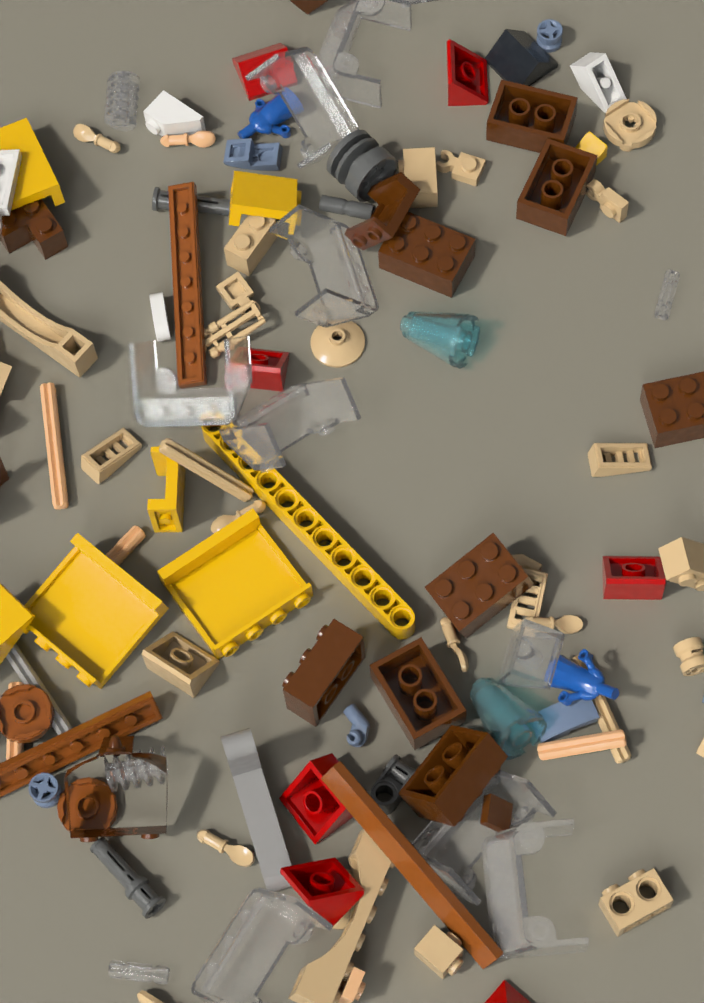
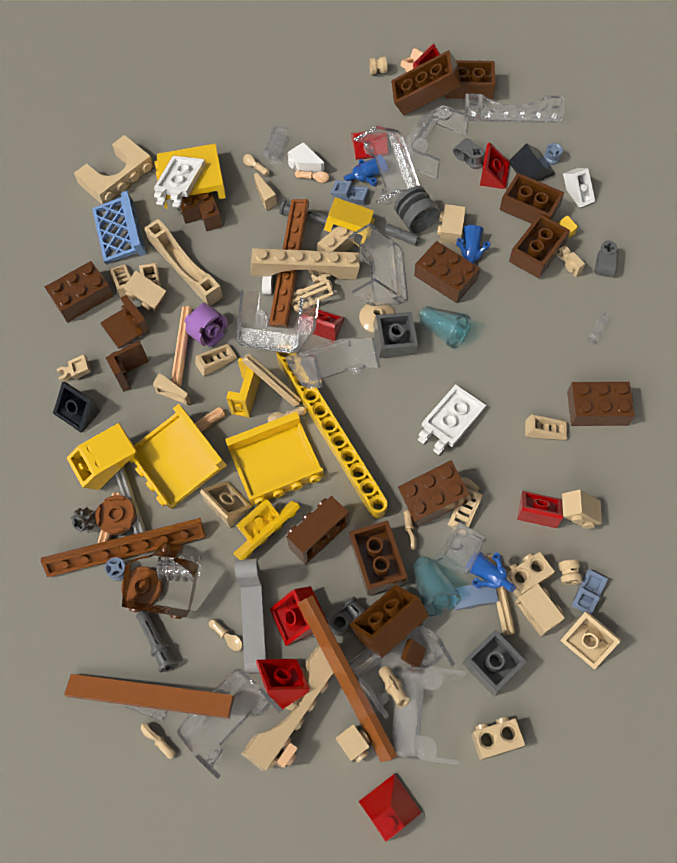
camera: 10 degrees right, 0 degrees up
sand blue arm [343,704,370,747] -> none
reddish brown panel [344,172,421,251] -> none
tan plate [436,150,486,186] -> none
tan piece [522,615,583,634] -> none
light nougat axle [537,729,627,760] -> none
tan plate [603,99,657,152] -> none
none -> dark orange tile [64,674,235,719]
none -> tan slope [153,373,191,405]
none -> medium lavender brick [184,303,228,347]
none -> yellow bracket [233,499,300,560]
none -> tan arch [250,248,360,280]
none -> tan slope [254,173,277,211]
none -> dark grey brick [373,312,418,358]
none -> tan pin [379,666,410,708]
none -> white tile [418,384,486,455]
none -> dark grey piece [453,138,485,169]
none -> blue piece [456,225,491,264]
none -> dark grey brick [462,630,527,696]
none -> tan brick [506,552,555,598]
none -> tan brick [515,584,565,636]
none -> dark grey piece [594,241,617,276]

